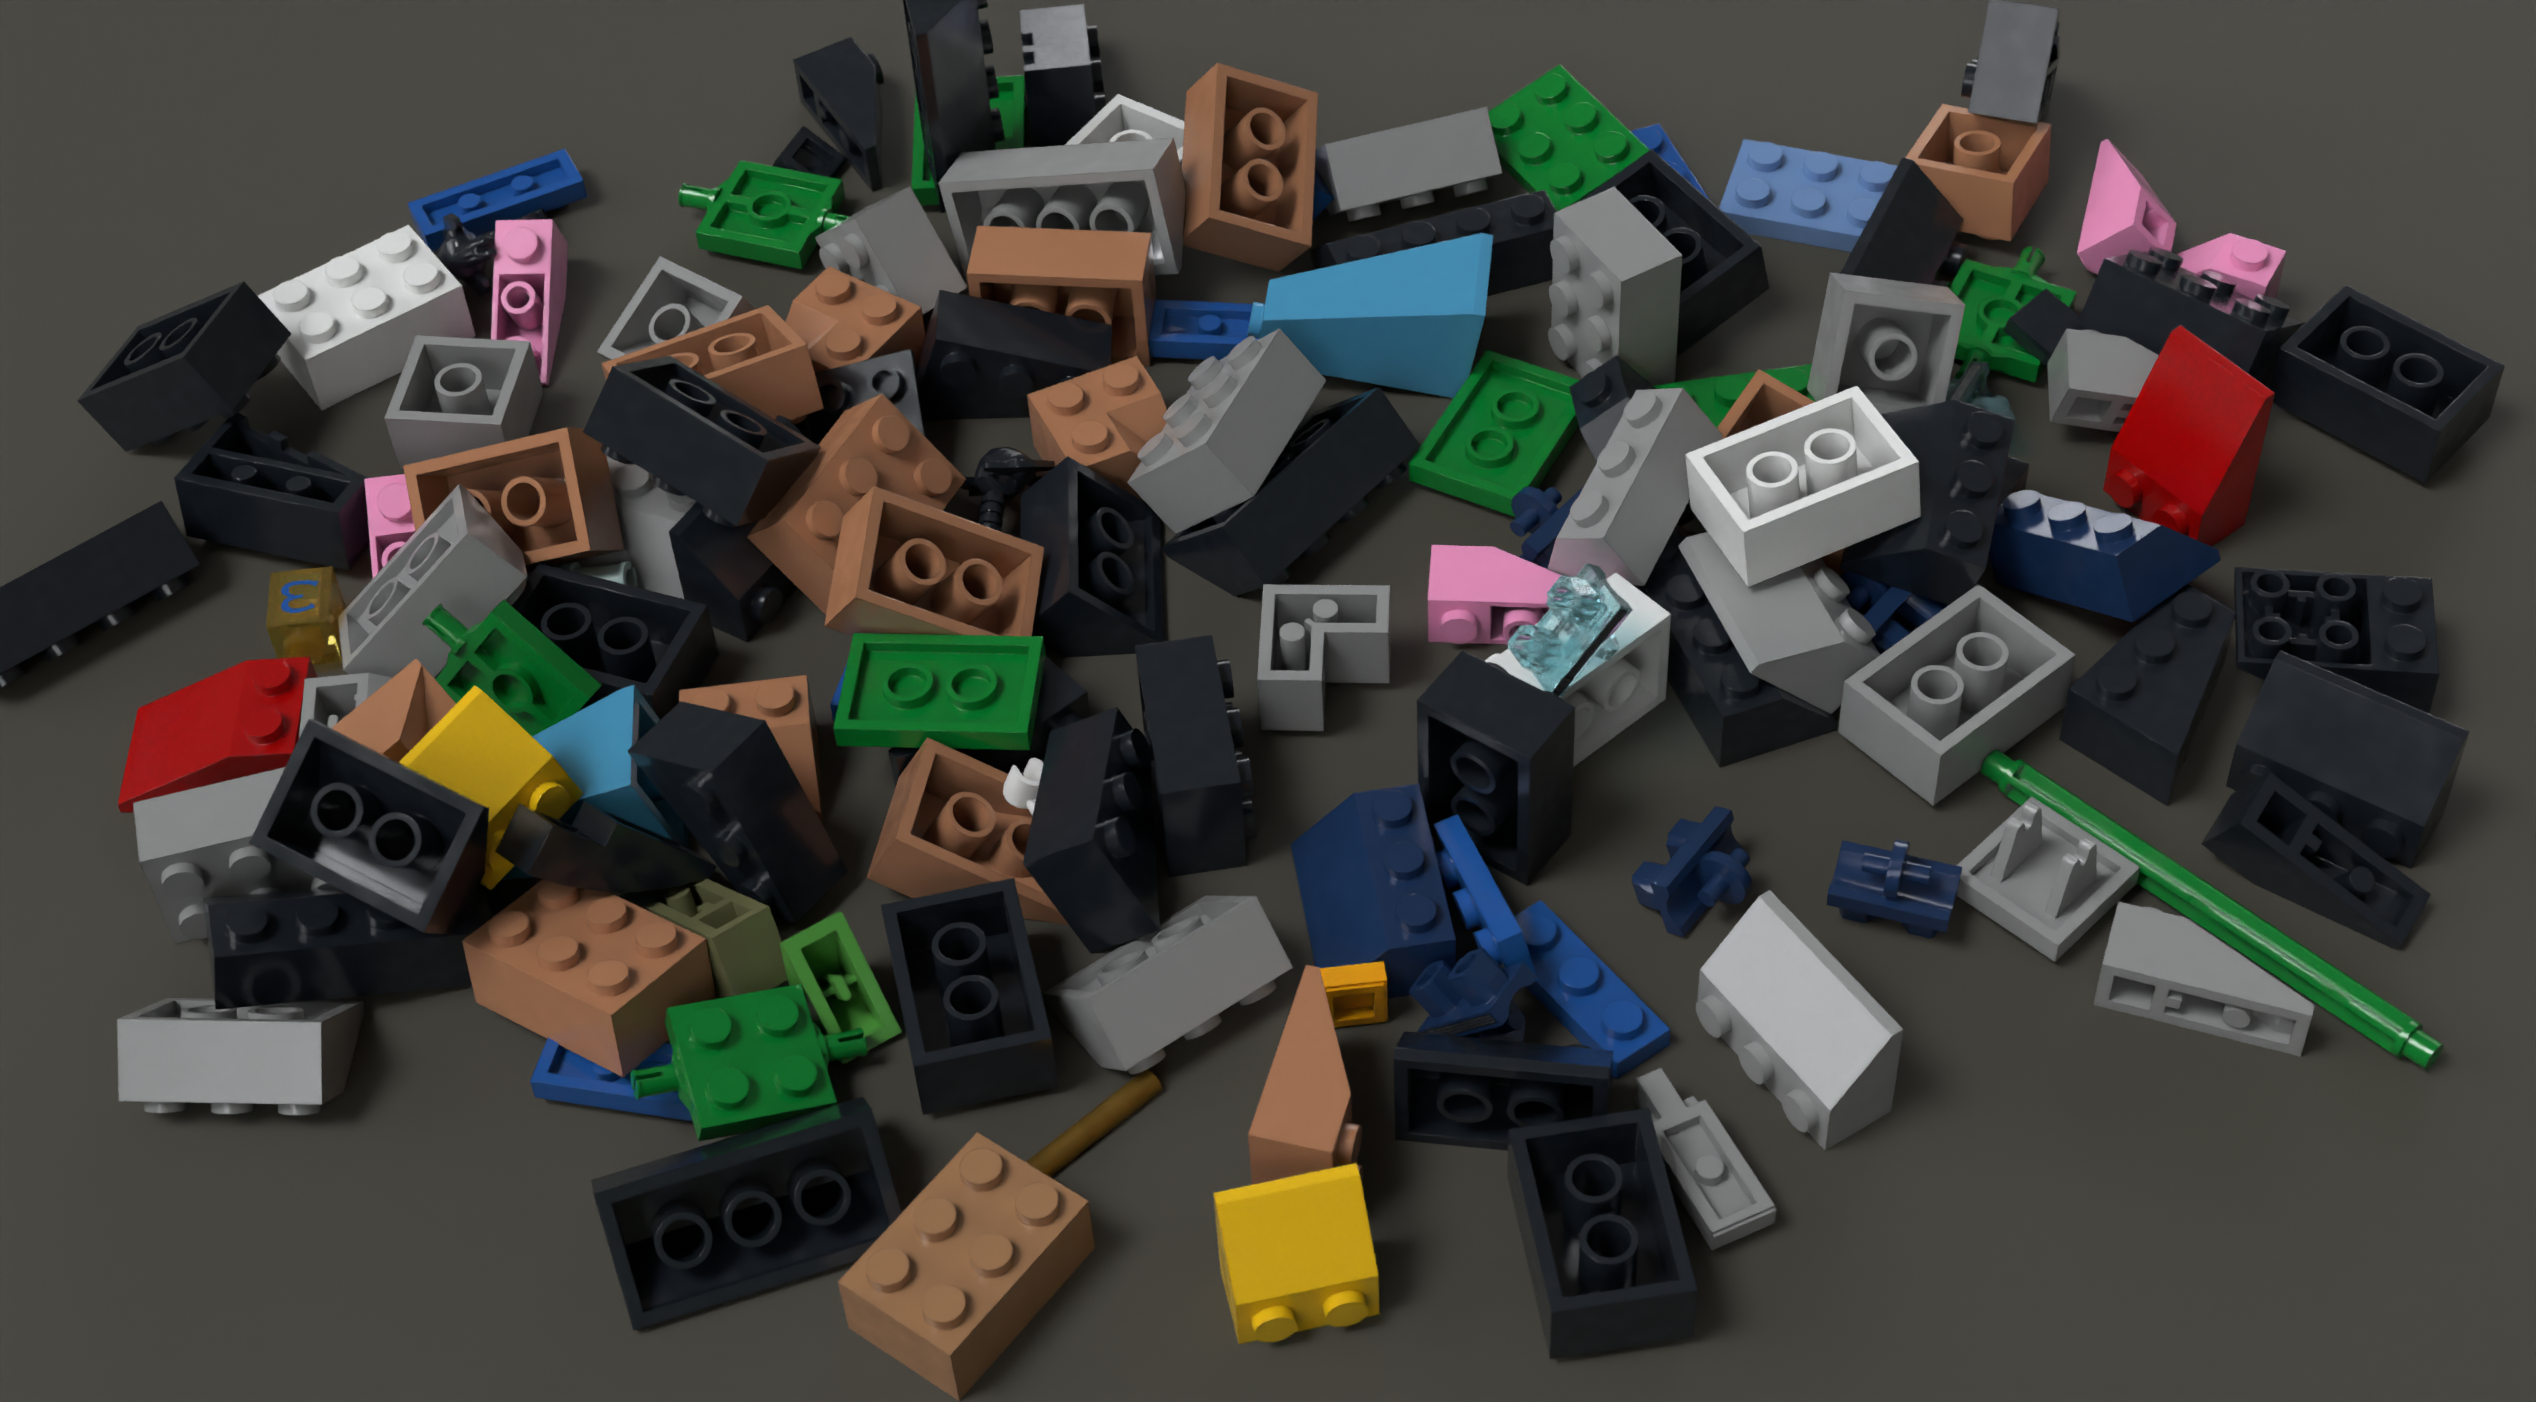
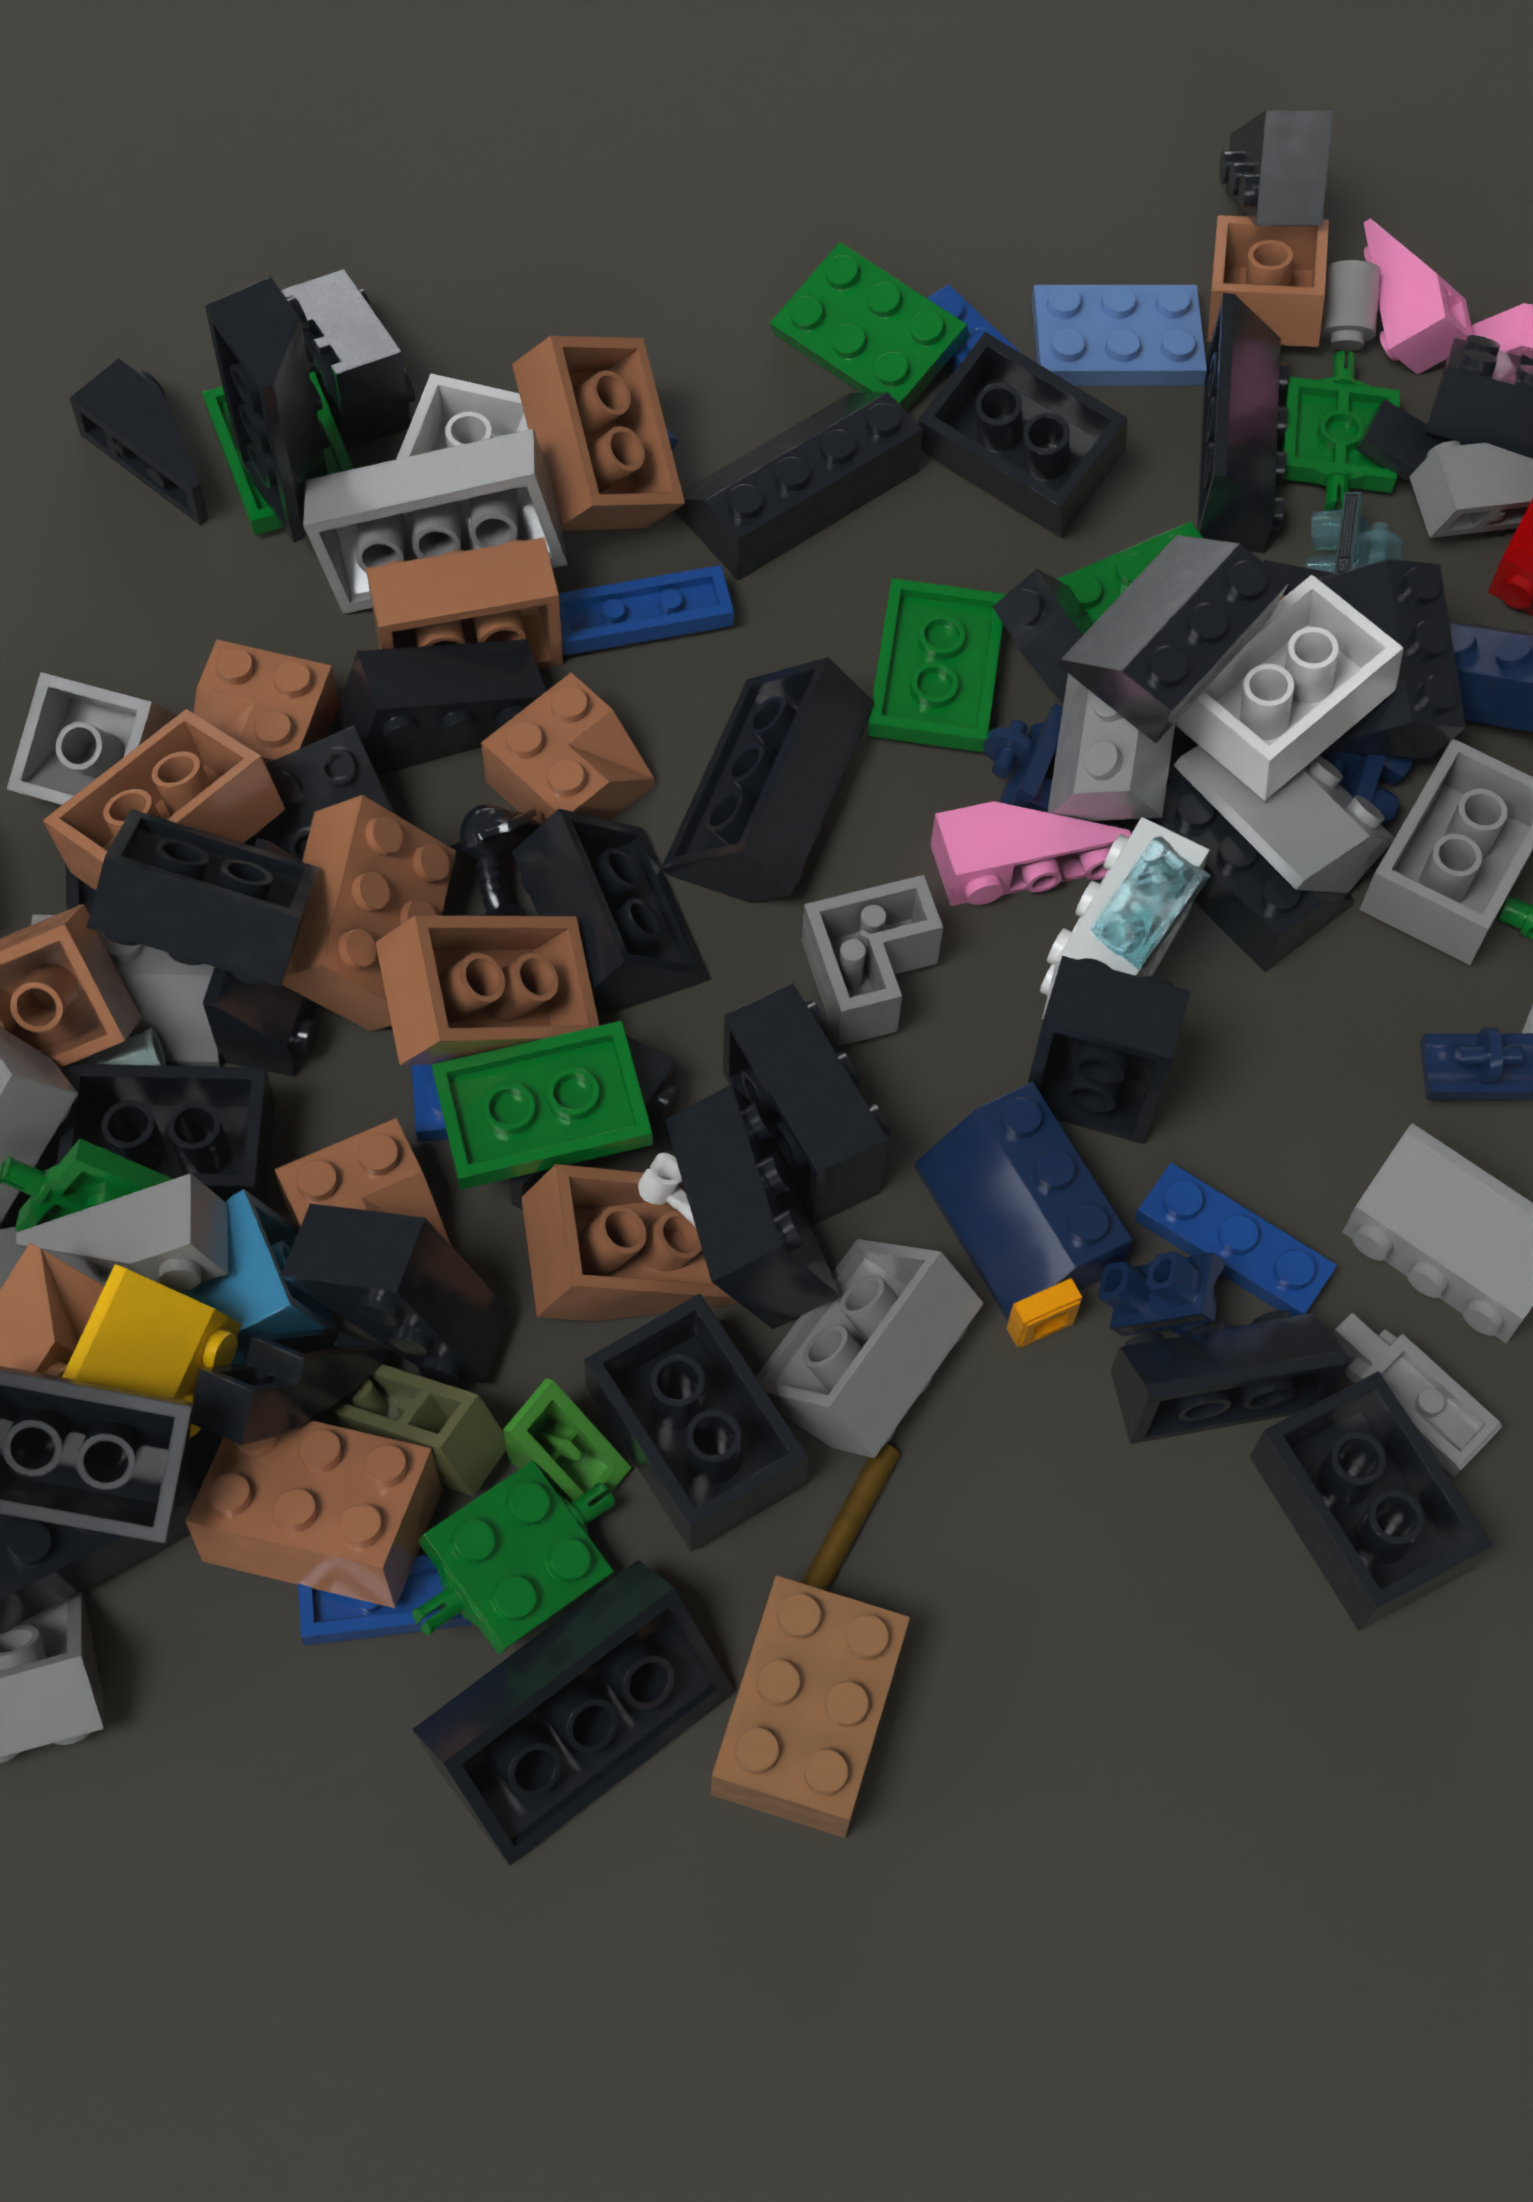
camera: 25 degrees left, 15 degrees up
green plate [678,160,851,269] -> none
black slope [772,126,848,178] -> none
light grey brick [815,186,968,315] -> none
light grey brick [1127,328,1326,534] -> none
yellow slope [1213,1163,1380,1344] -> none
dark azure slope [1247,233,1493,398] -> none
nougat slope [1248,965,1364,1185] -> none
light grey slope [1315,107,1502,222] -> none
blue plate [1433,814,1538,983] -> none
light grey brick [1548,187,1682,385] -> none
dark blue hips [1632,806,1753,937] -> none
light grey brick [1807,272,1965,414] -> none
none -> light grey slope [16,1173,228,1291]
none -> black slope [1058,535,1289,743]
none -> light grey brick [1320,260,1381,351]

